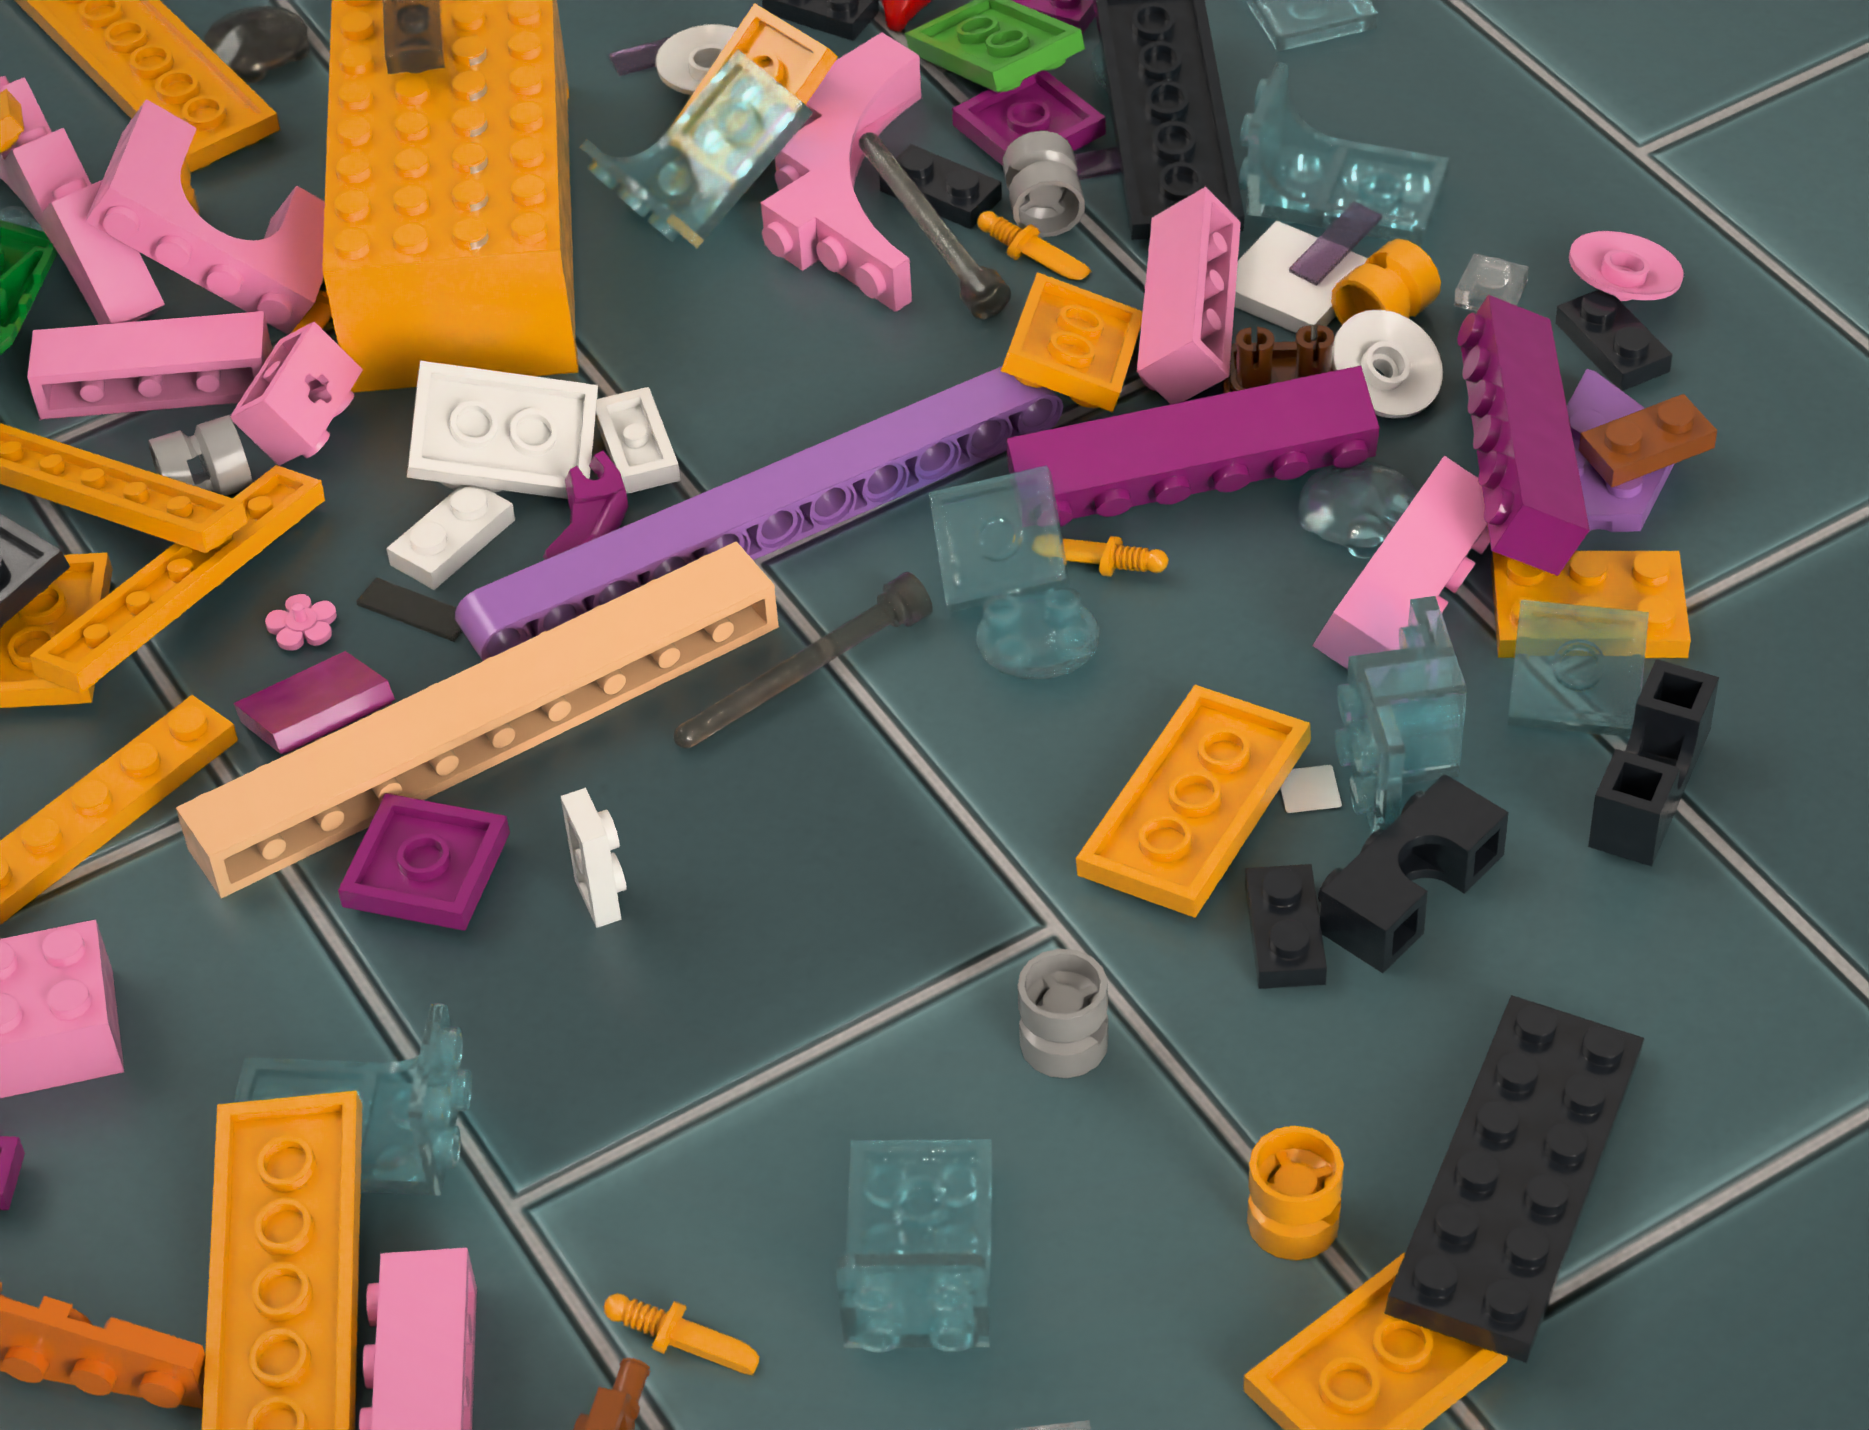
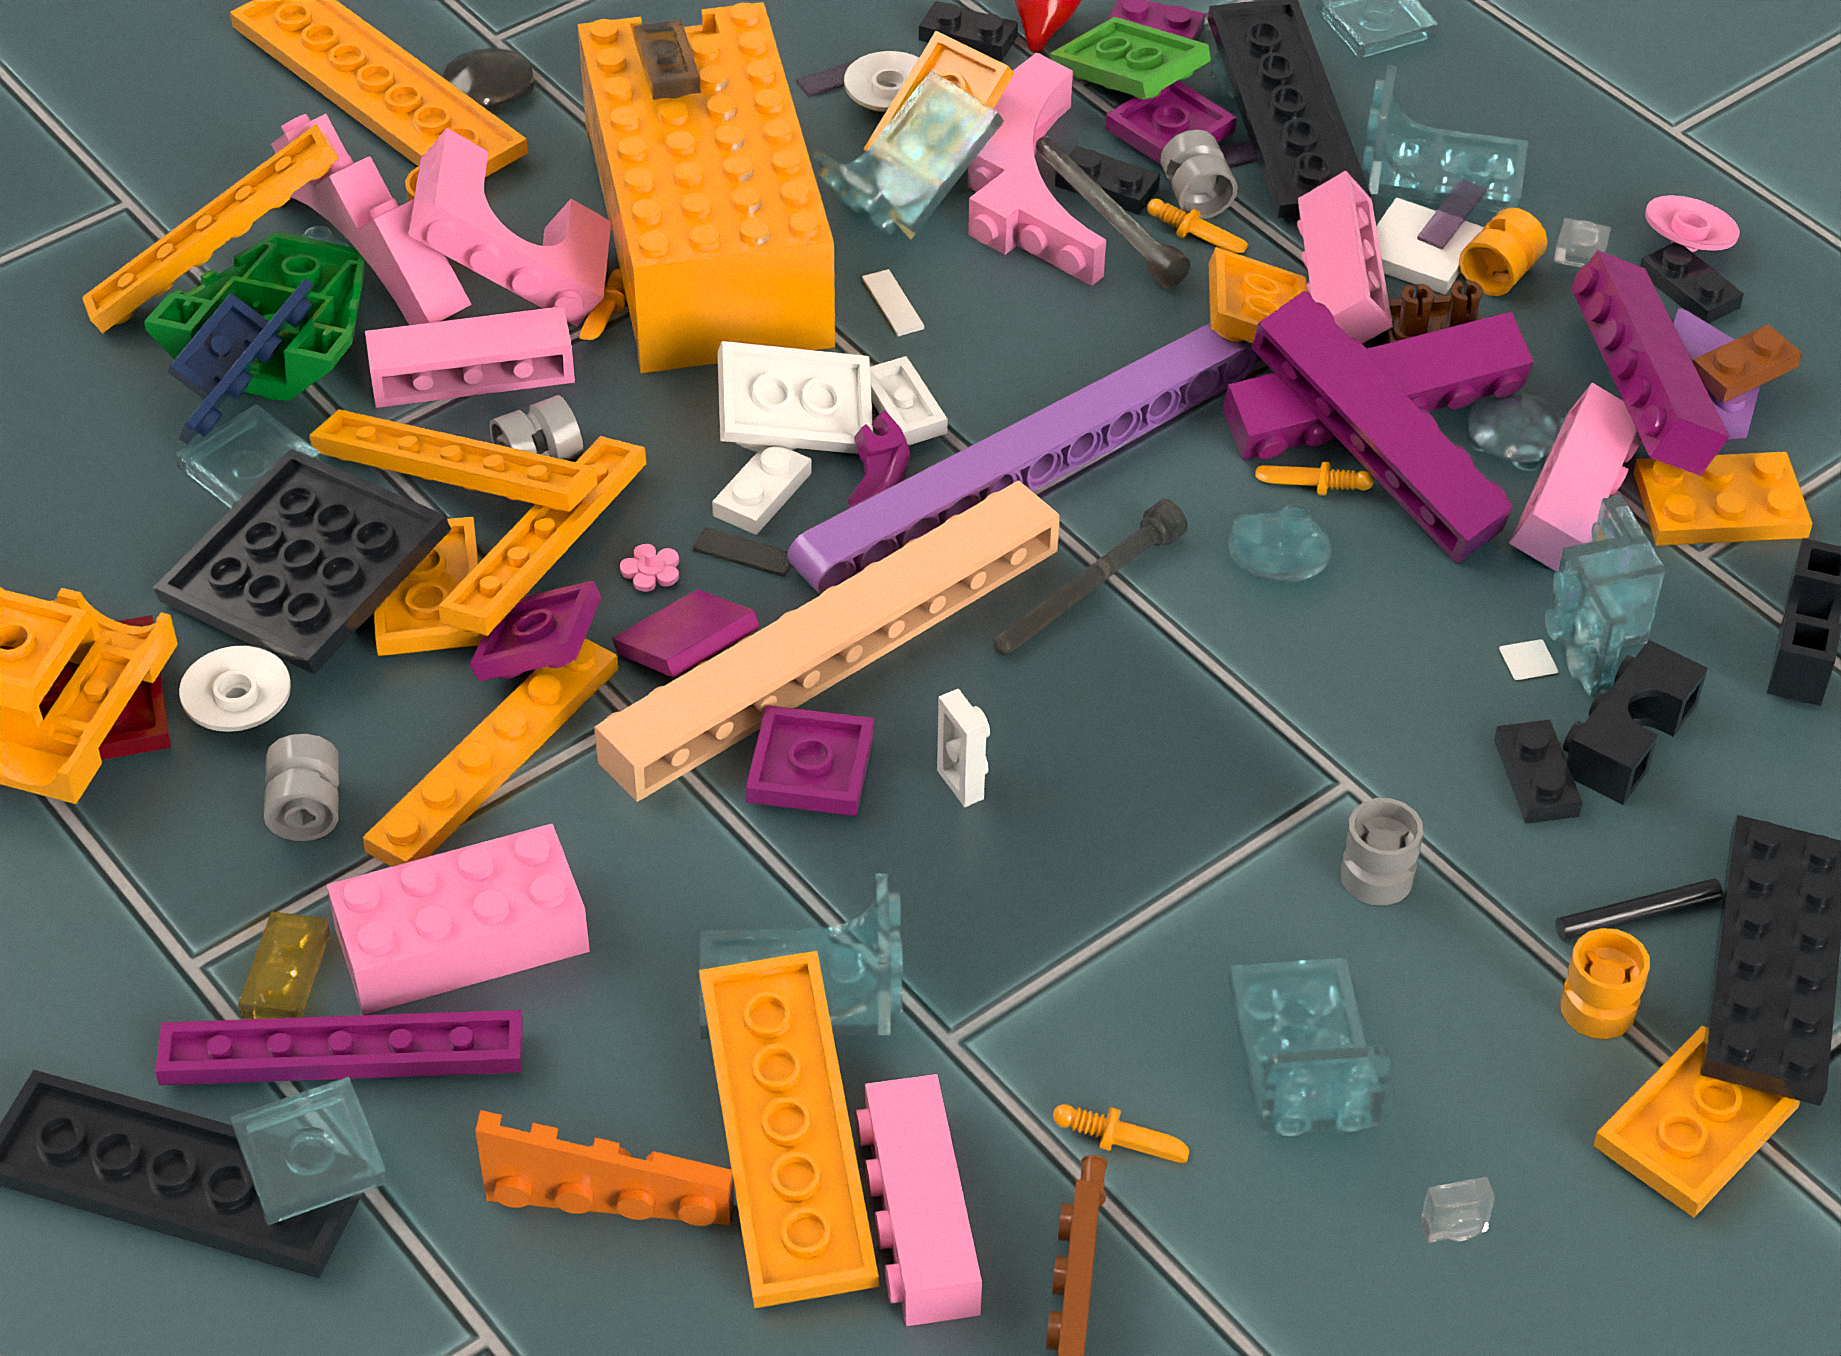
camera: 10 degrees left, 0 degrees up
bright pink brick [230,322,363,466] -> none
clear light blue tile [929,465,1070,612] -> none
light orange plate [1076,685,1311,918] -> none
white dish [1332,310,1443,418] -> none
clear light blue tile [1508,600,1649,737] -> none
none -> magenta plate [470,581,602,681]
none -> white window [862,269,924,337]
none -> magenta brick [1252,290,1513,565]
none -> black bar [1555,878,1723,940]

